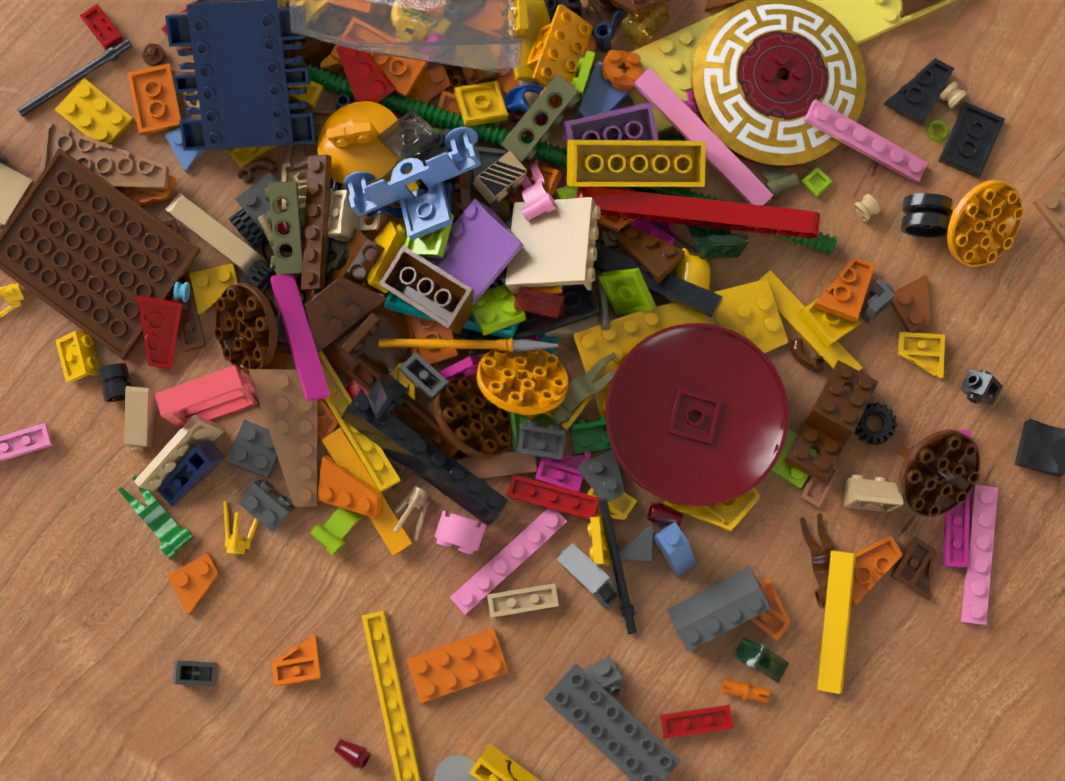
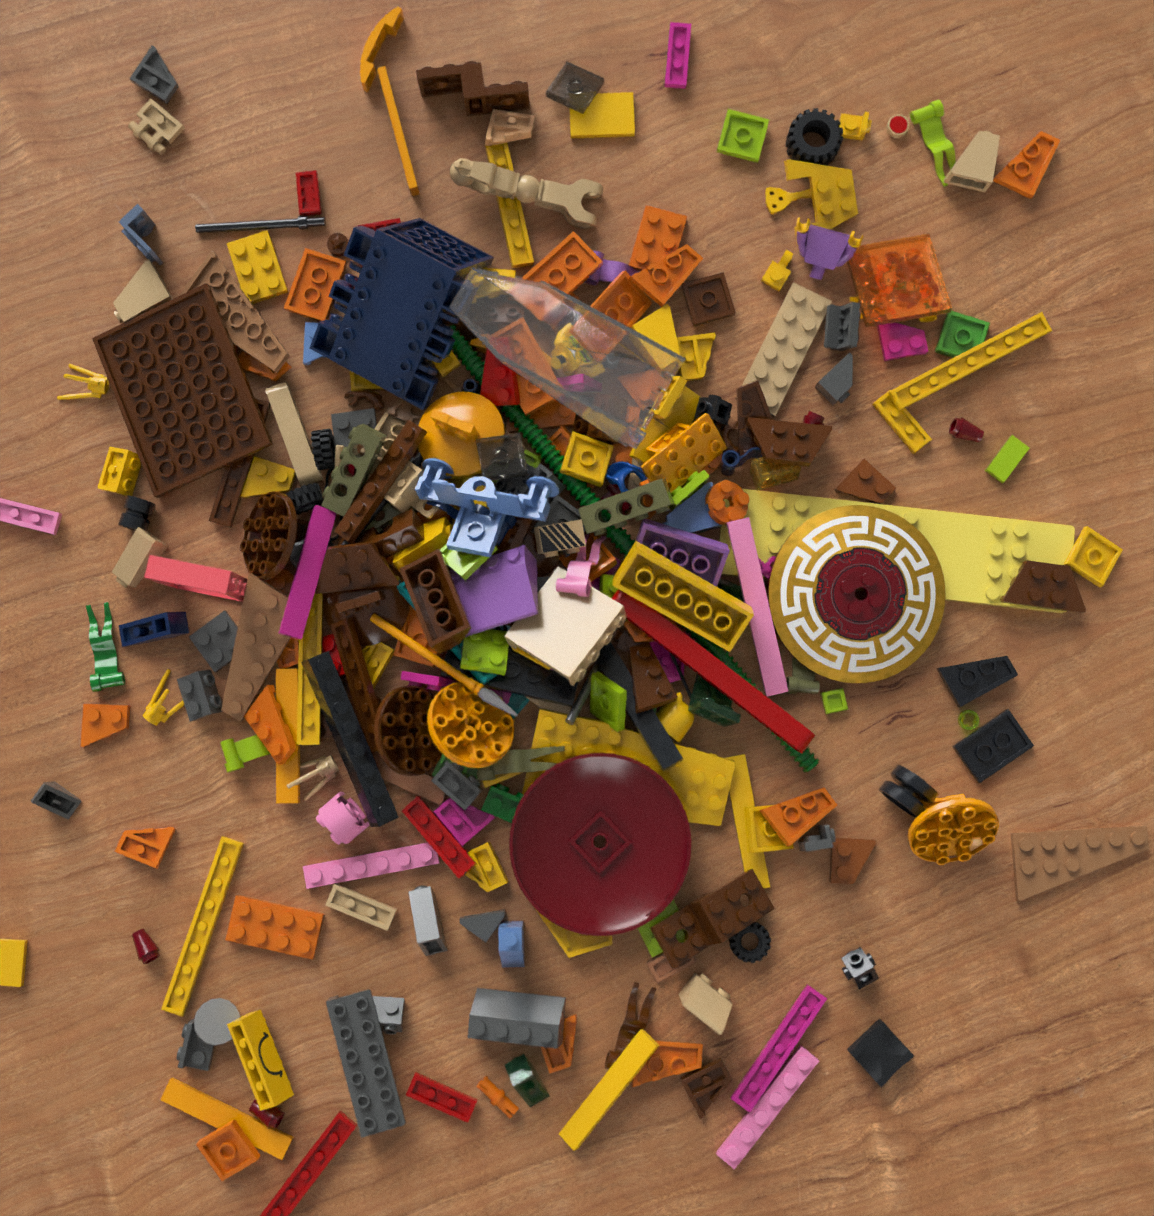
camera: 30 degrees right, 5 degrees up
tan wing [134,415,225,492] -> none
red wing [137,294,183,369] -> none
medium azure bush [174,281,190,302] -> none
black slope [367,373,409,419] -> none
dark grey slope [400,352,449,399] -> none
clear red bracket [514,287,566,318] -> none
dark grey wing [578,449,625,502] -> none
yellow plate [588,517,612,566] -> none
black bar [598,498,637,634] -> none
dark red cone [647,502,683,527] -> none
reddish brown piece [790,338,825,372] -> none
bright pink plate [804,100,927,183] -> none
tan wheel [852,194,881,222] -> none
yellow wing [897,332,945,378] -> none
reddish brown bracket [897,430,980,517] -> none
tan wheel [939,81,968,109] -> none

